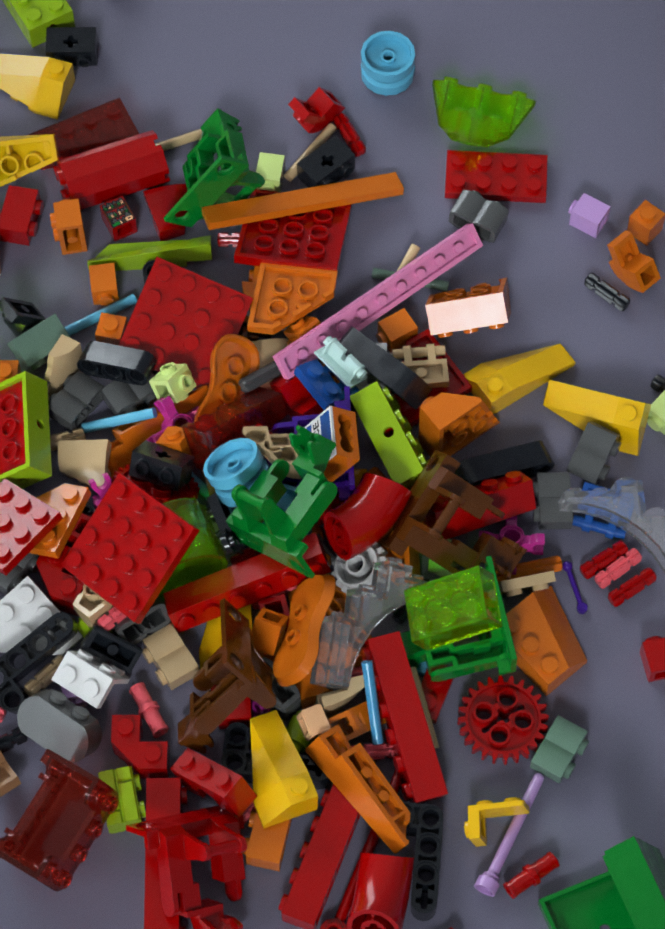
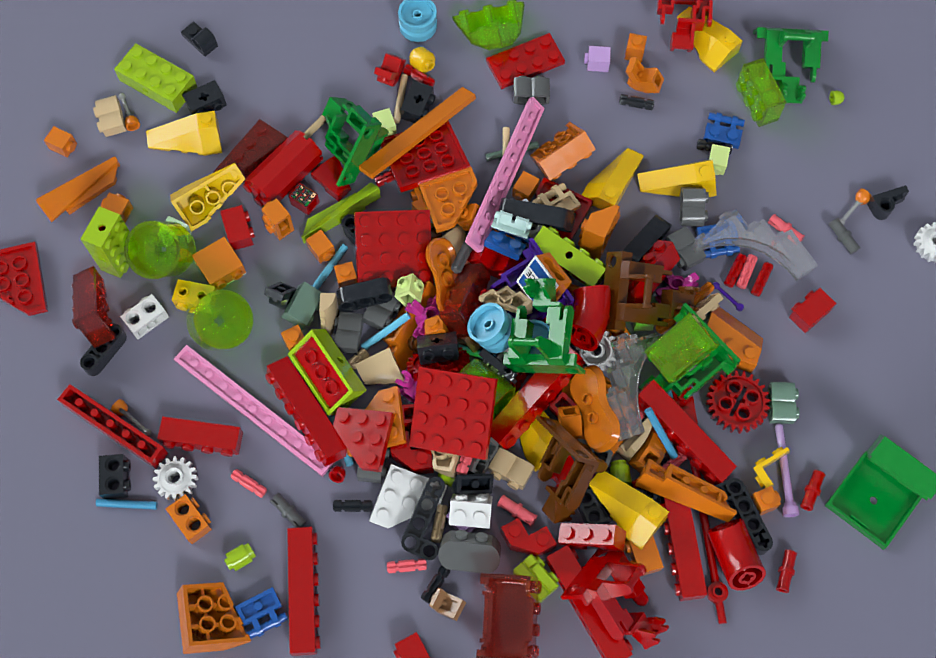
camera: 30 degrees left, 5 degrees up
light nougat slope [296,704,330,742] -> none
none -> yellow head [409,47,435,73]
none -> orange brick [751,486,781,516]

